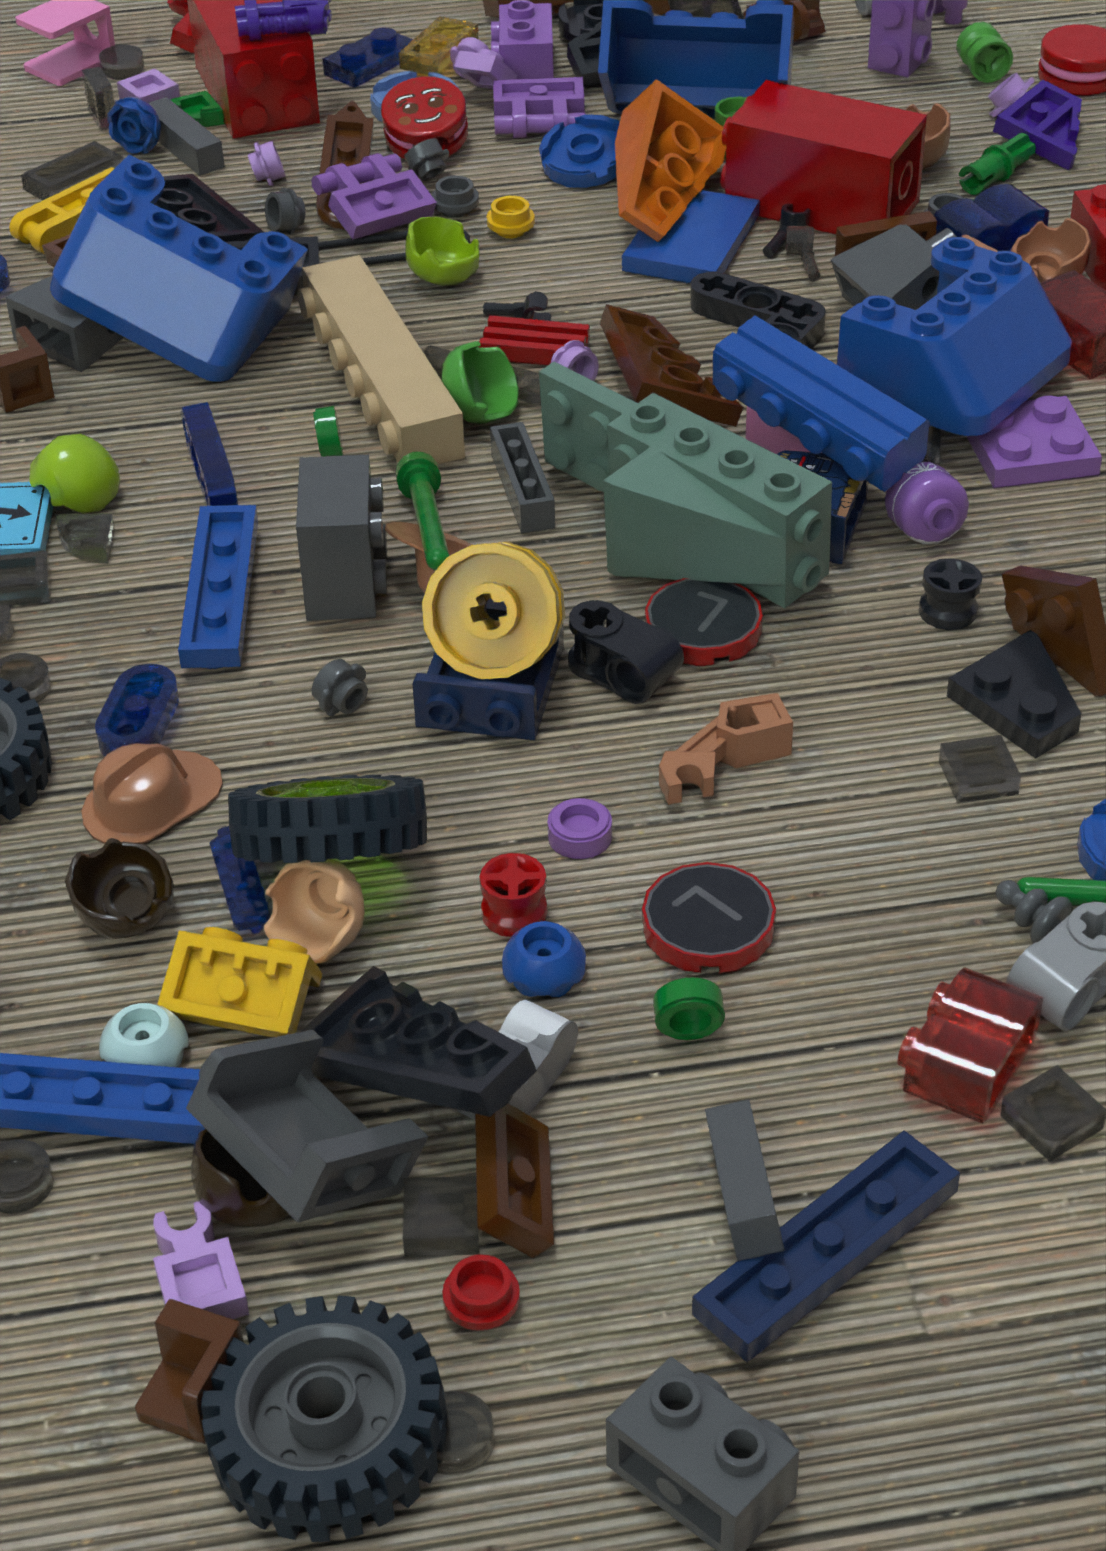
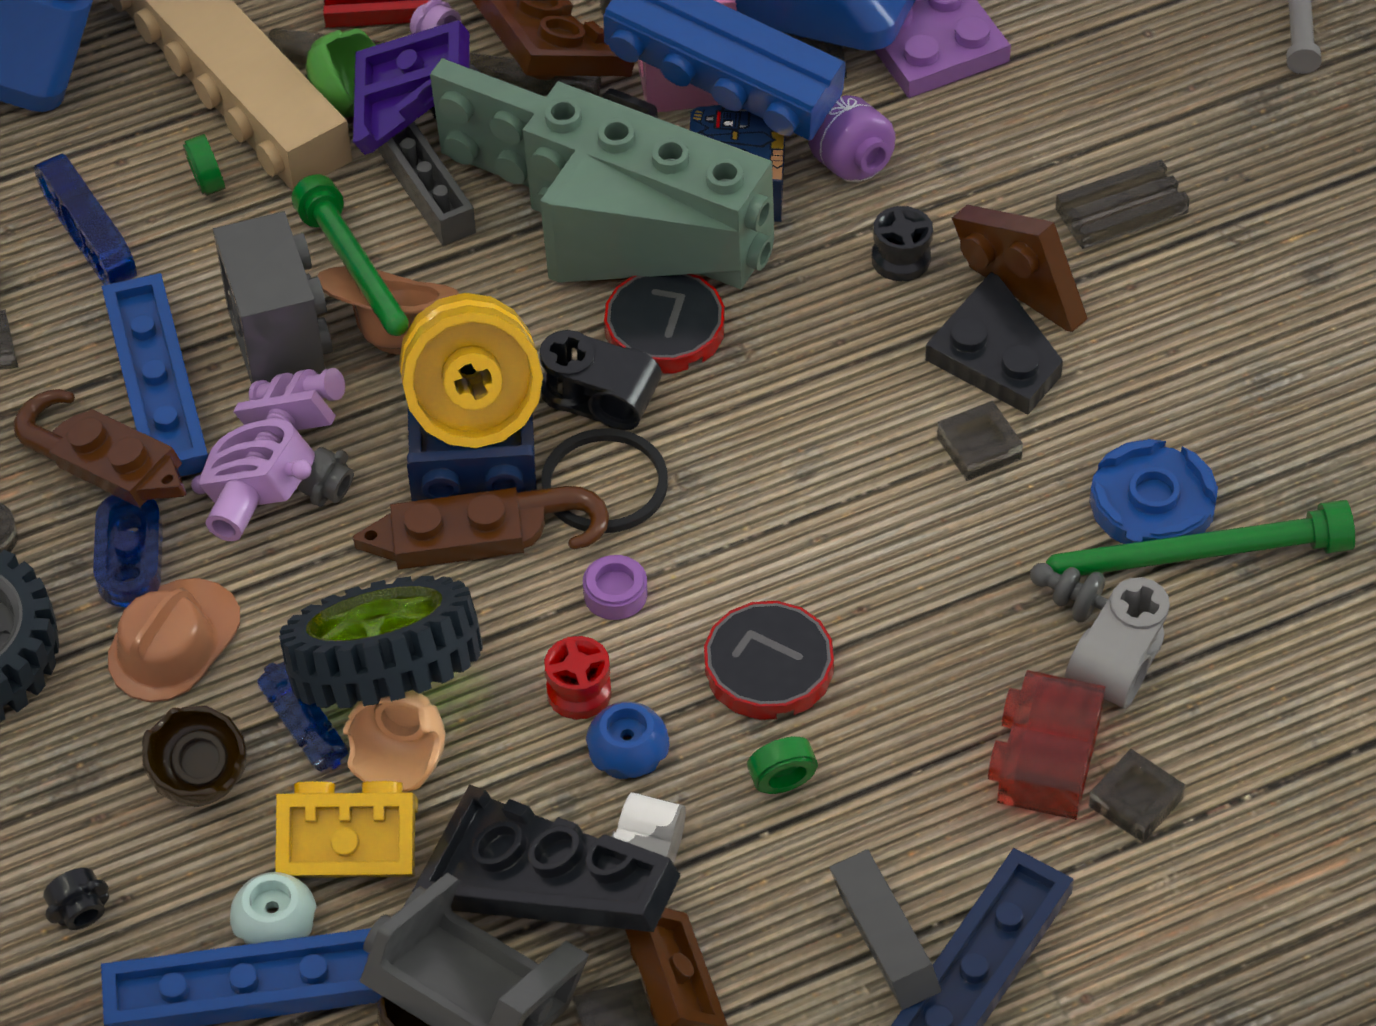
camera: 15 degrees left, 10 degrees up
nougat piece [659,693,793,805] -> none
none -> reddish brown plate [13,389,187,508]
none -> lavender torso [191,368,345,541]
none -> dark purple wing [353,20,470,155]
none -> reddish brown plate [353,486,609,570]
none -> black piece [541,428,668,533]

